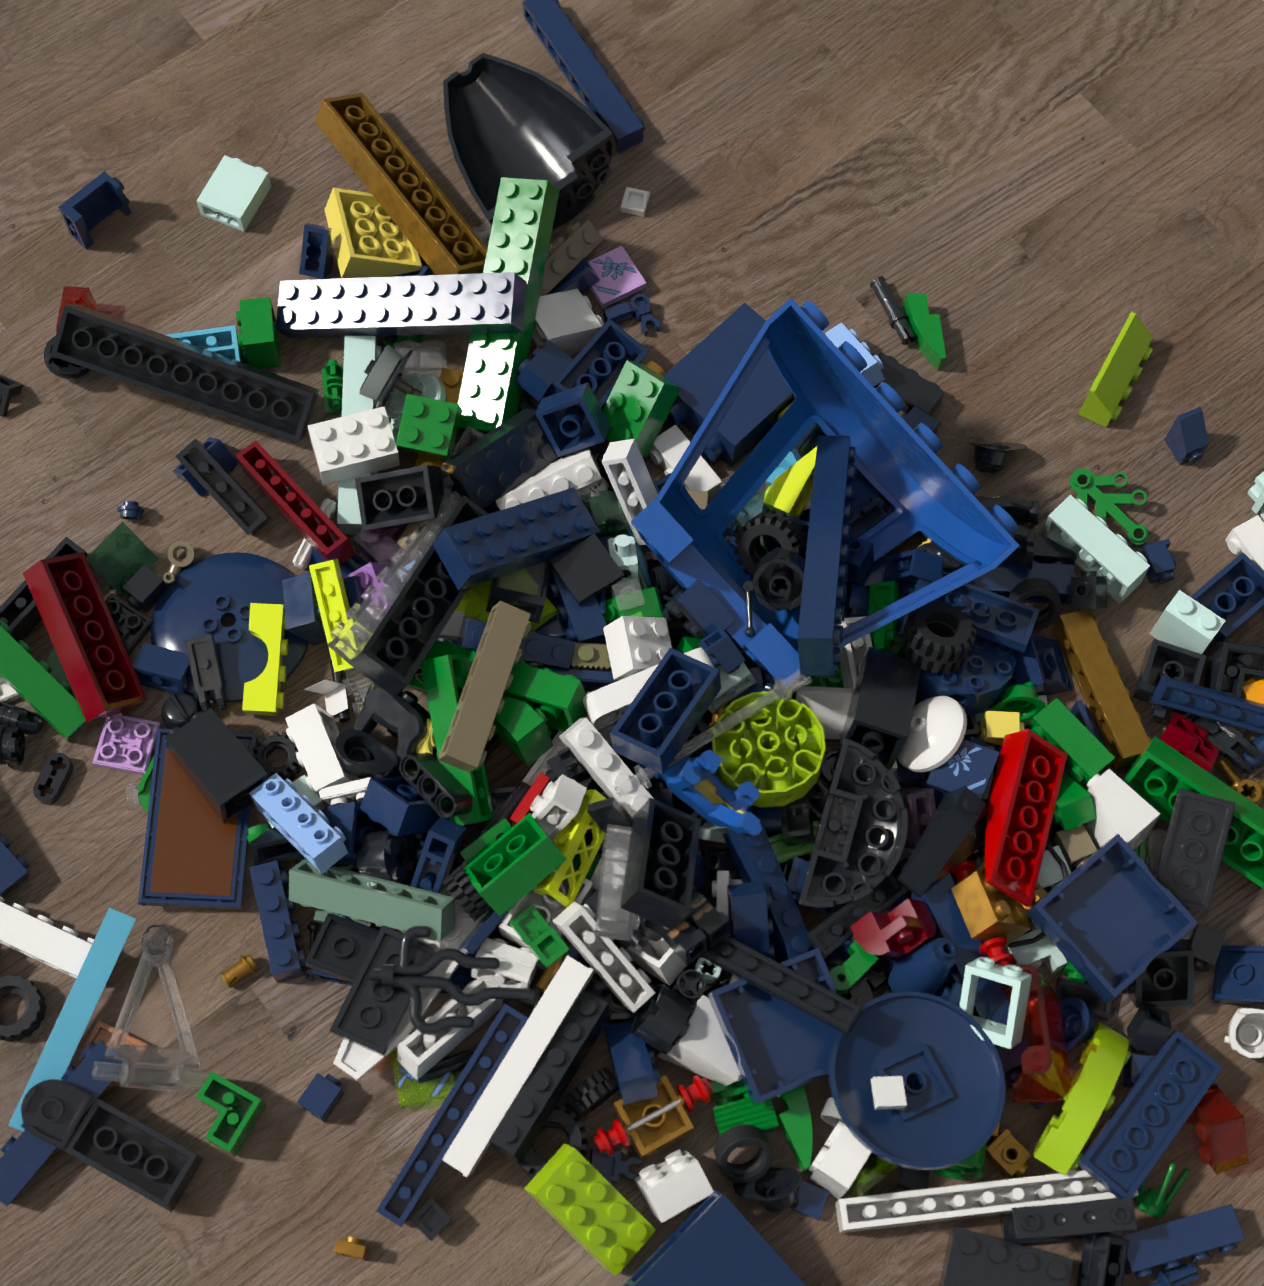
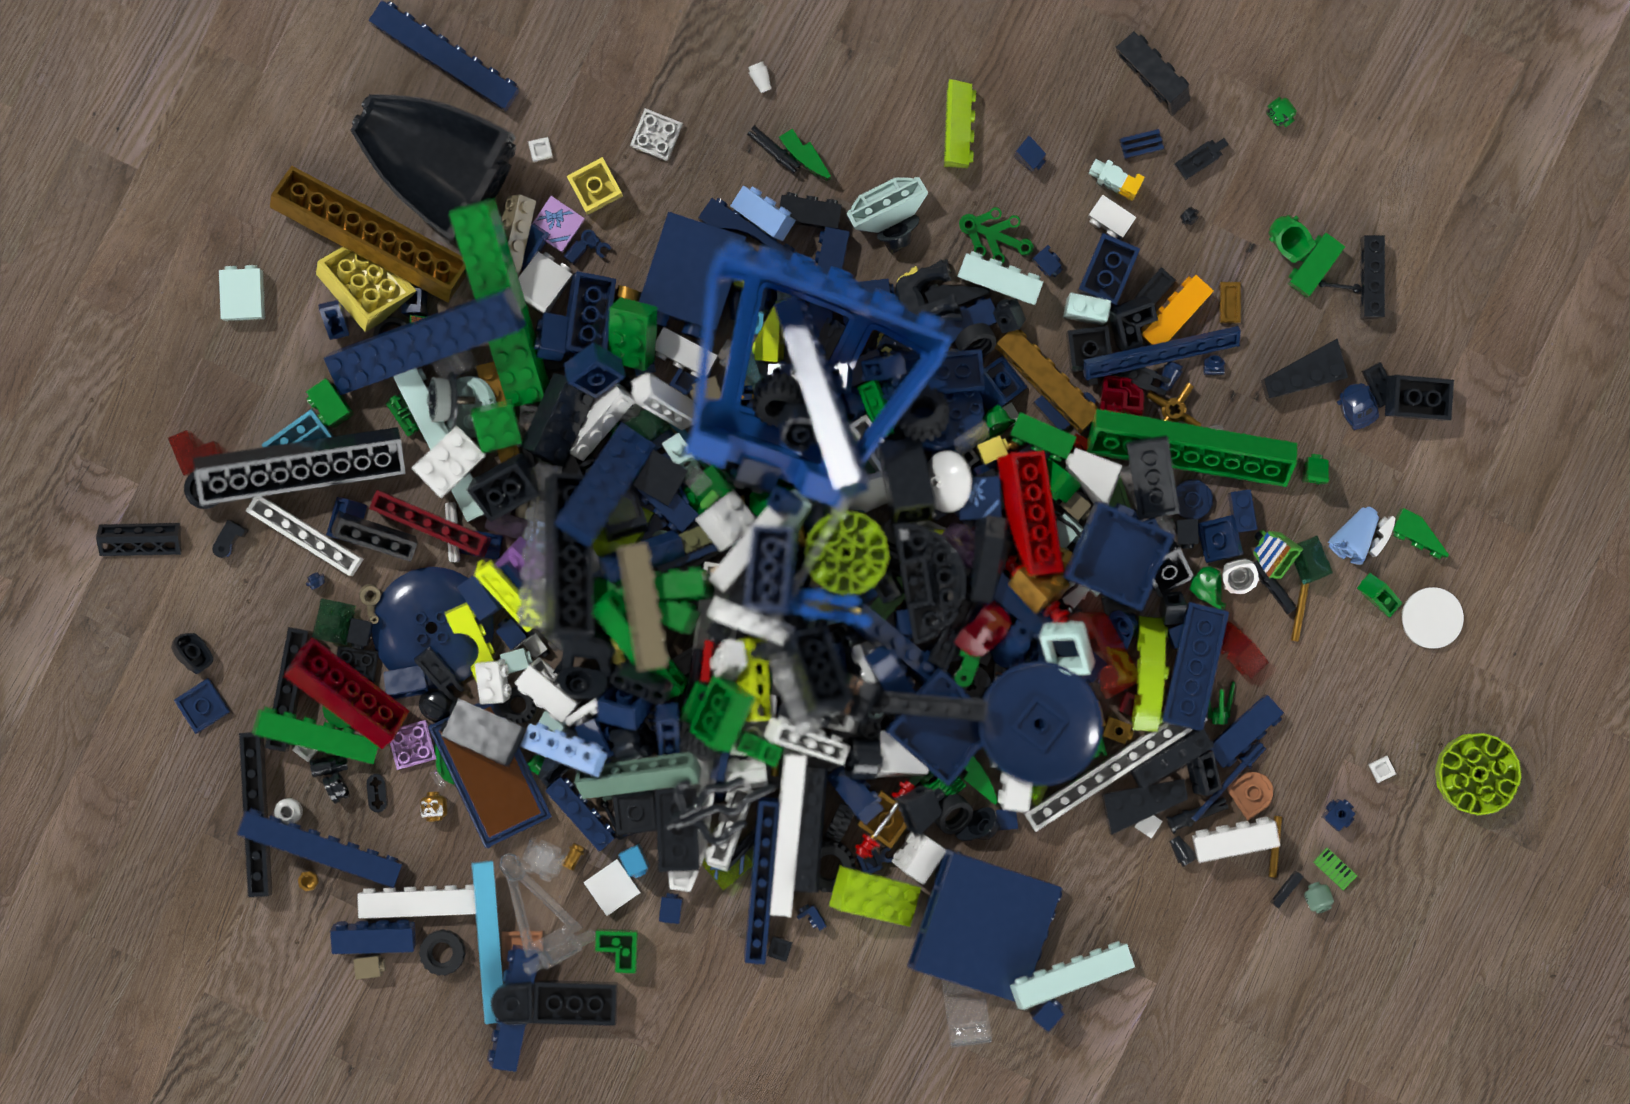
camera: 25 degrees left, 20 degrees up
dark blue panel [58,171,131,249] -> none
pearl gold plate [334,1236,369,1261] -> none
black hinge [743,581,756,638] -> none
white tile [871,1076,907,1110] -> none
none -> black leg [212,520,249,558]
none -> white brick [246,496,364,576]
none -> pearl gold head [420,792,447,822]
none -> white bracket [475,659,511,704]
none -> dark blue brick [496,618,528,650]
none -> light aqua brick [500,648,533,674]
none -> clear brick [520,838,568,882]
none -> light yellow brick [567,157,623,215]
none -> white tile [584,859,640,916]
none -> dark azure brick [619,843,650,878]
none -> white tile [630,108,683,162]
none -> white cone [748,61,772,93]
none -> dark blue bracket [796,904,827,931]
none -> light aqua wedge [847,177,928,233]
none -> black torso [895,786,945,835]
none -> clear piece [954,421,990,456]
none -> dark red panel [1117,692,1135,717]
none -> dark blue tile [1176,479,1213,519]
none -> green helmet [1189,566,1226,610]

